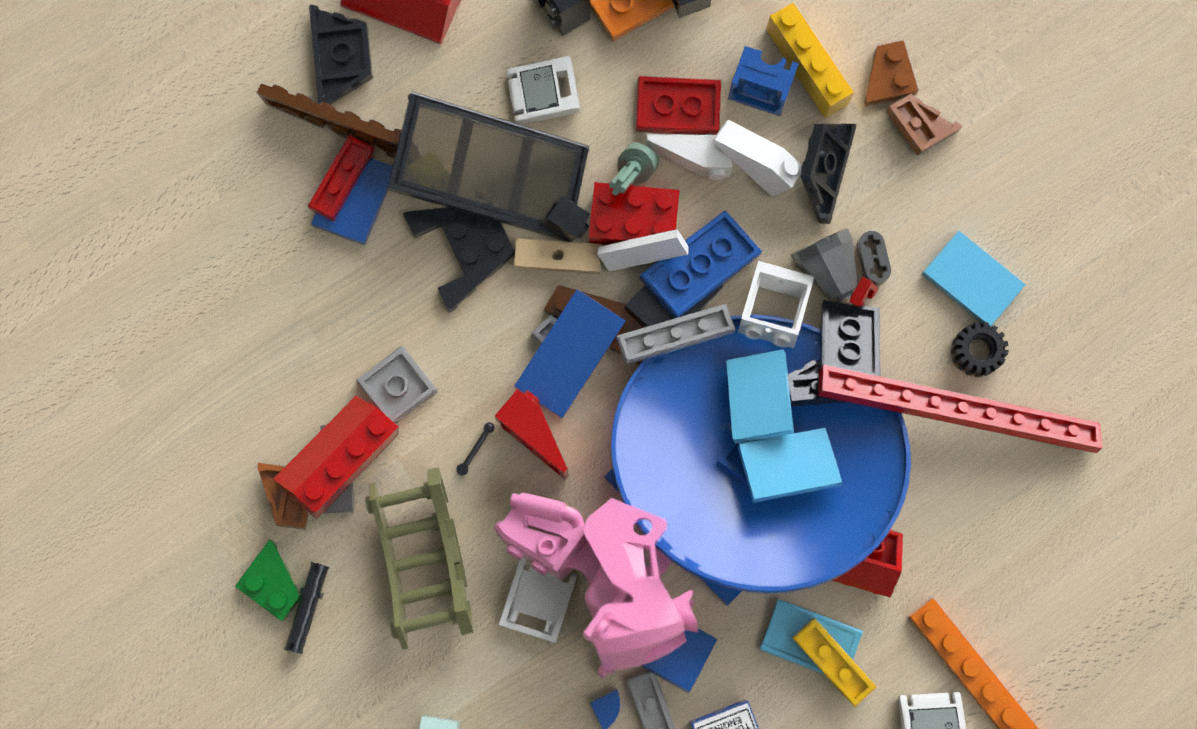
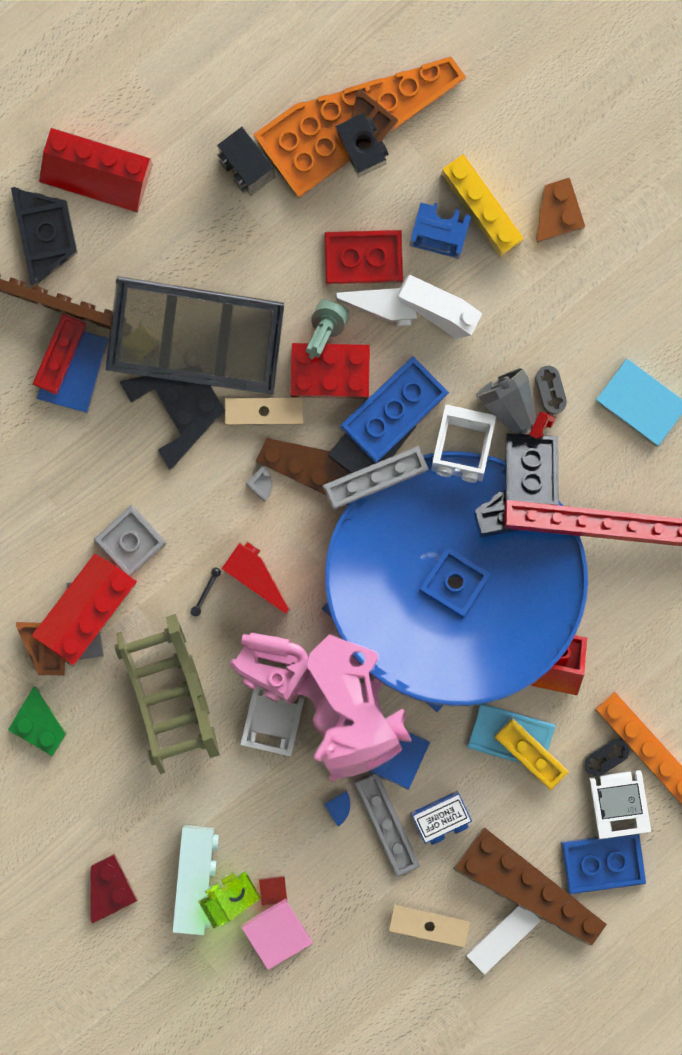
camera: 10 degrees left, 10 degrees up
black pin [284,562,330,654] -> none
white container [506,56,581,125] -> none
blue tile [514,289,626,418] -> none
black brick [541,196,590,242] -> none
white tile [597,229,689,271] -> none
medium azure tile [726,349,794,444] -> none
medium azure tile [738,428,842,503] -> none
black wing [800,124,857,224] -> none
wing [886,94,962,156] -> none
black tyre [951,322,1009,377] -> none
none -> black beam [583,739,630,776]

